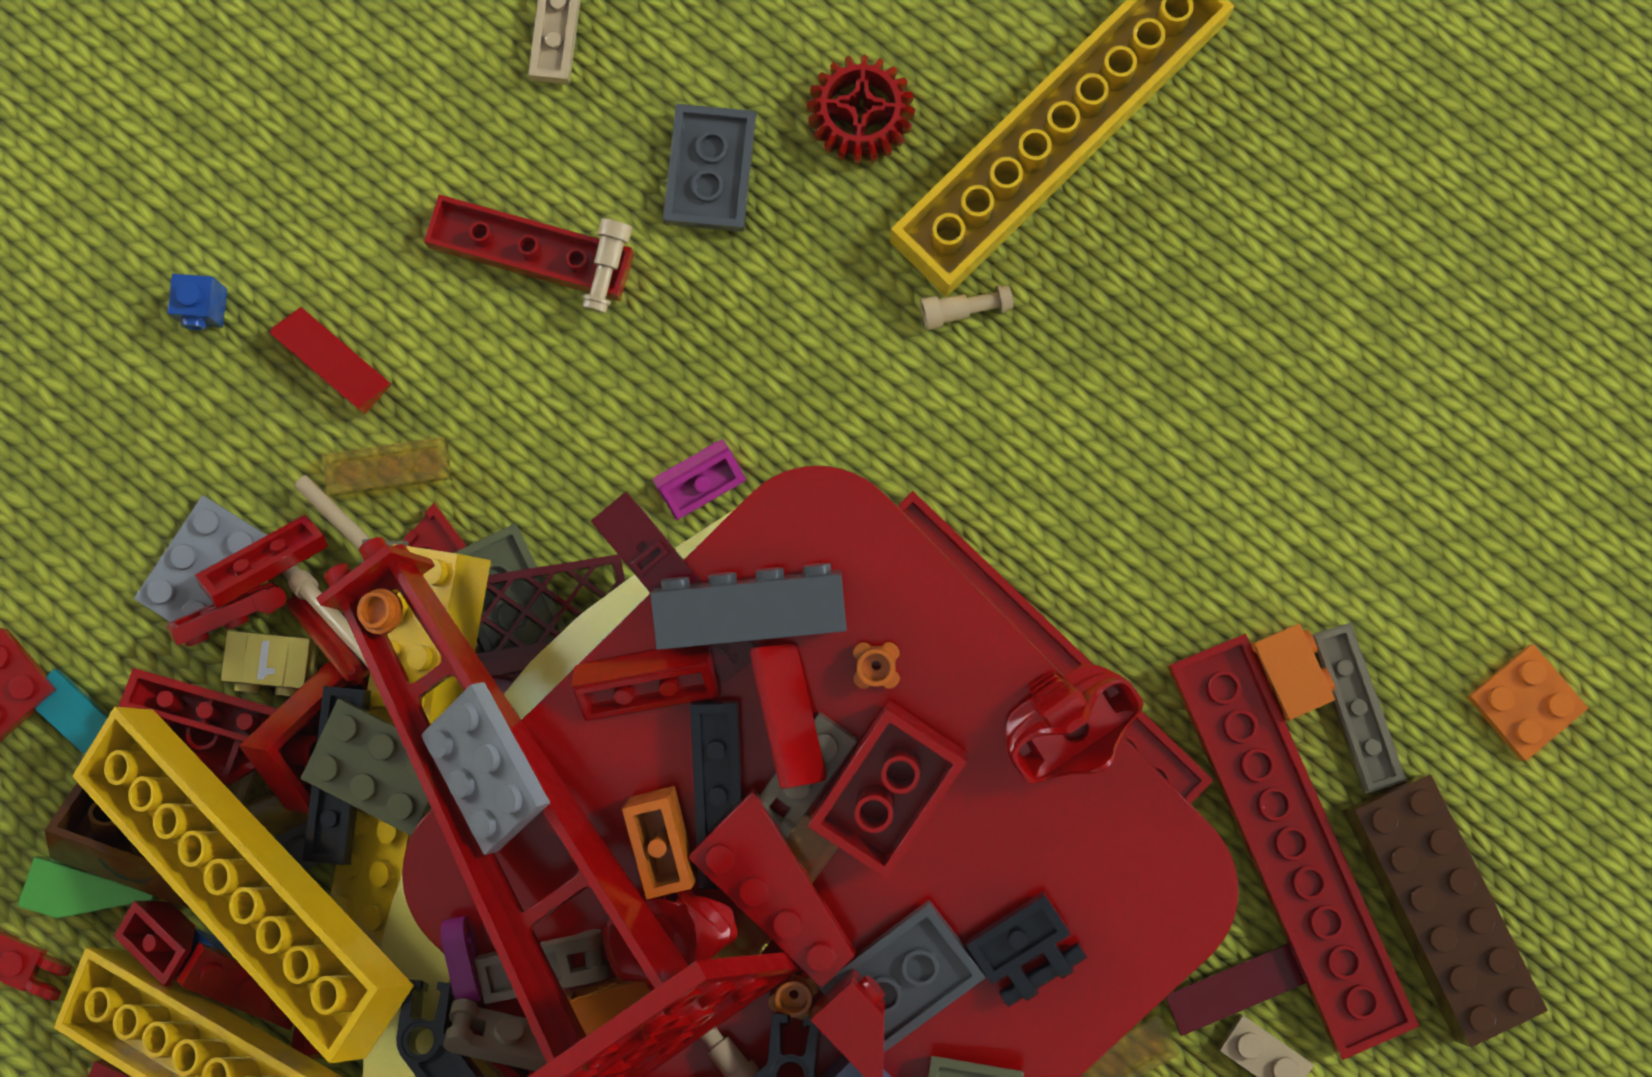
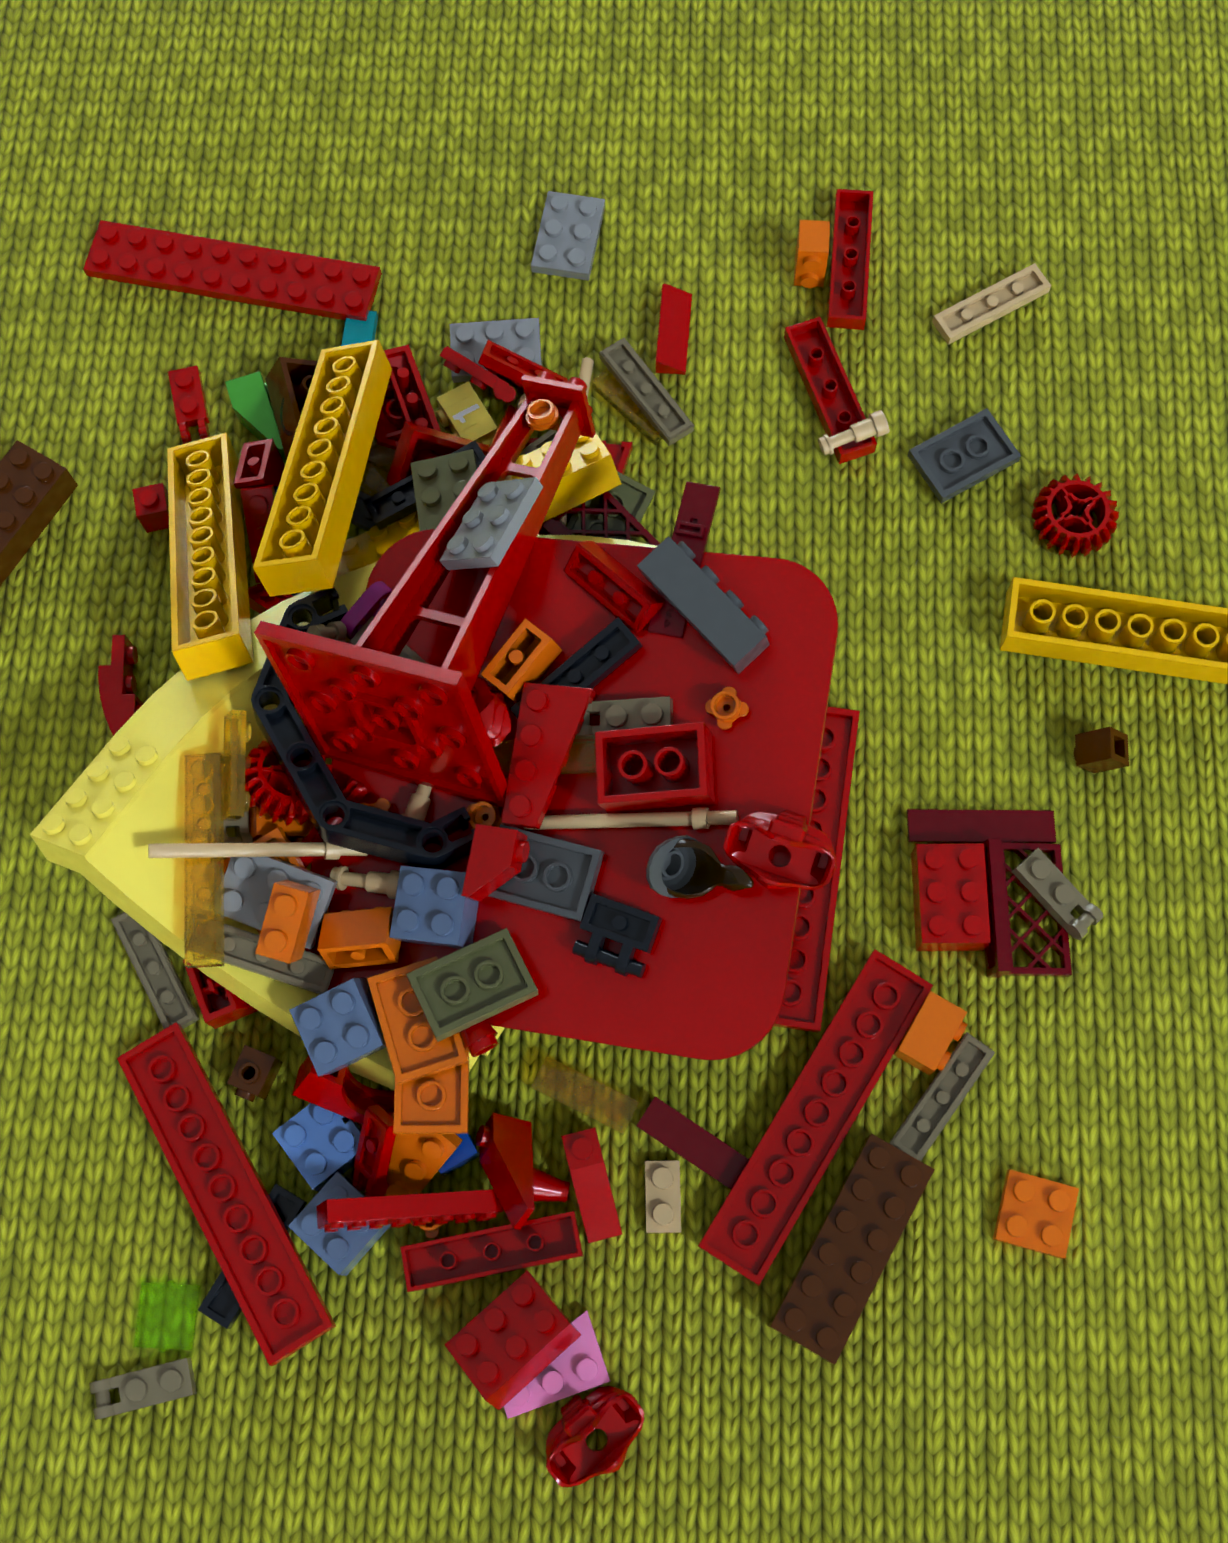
camera: 55 degrees right, 10 degrees down
blue brick [167,274,227,331] -> none
red slope [749,644,827,789] -> none
tan piece [920,285,1013,330] -> none
none -> tan bar [523,807,739,830]
none -> light grey plate [531,191,605,281]
none -> dark tan tile [599,338,694,446]
none -> piece [646,835,754,899]
none -> orange brick [794,220,830,288]
none -> red piece [827,189,874,330]
none -> dark red piece [907,809,1056,843]
none -> red brick [911,843,991,951]
none -> dark red fence [983,839,1072,978]
none -> dark tan plate [1011,848,1103,940]
none -> reddish brown brick [1074,727,1129,773]

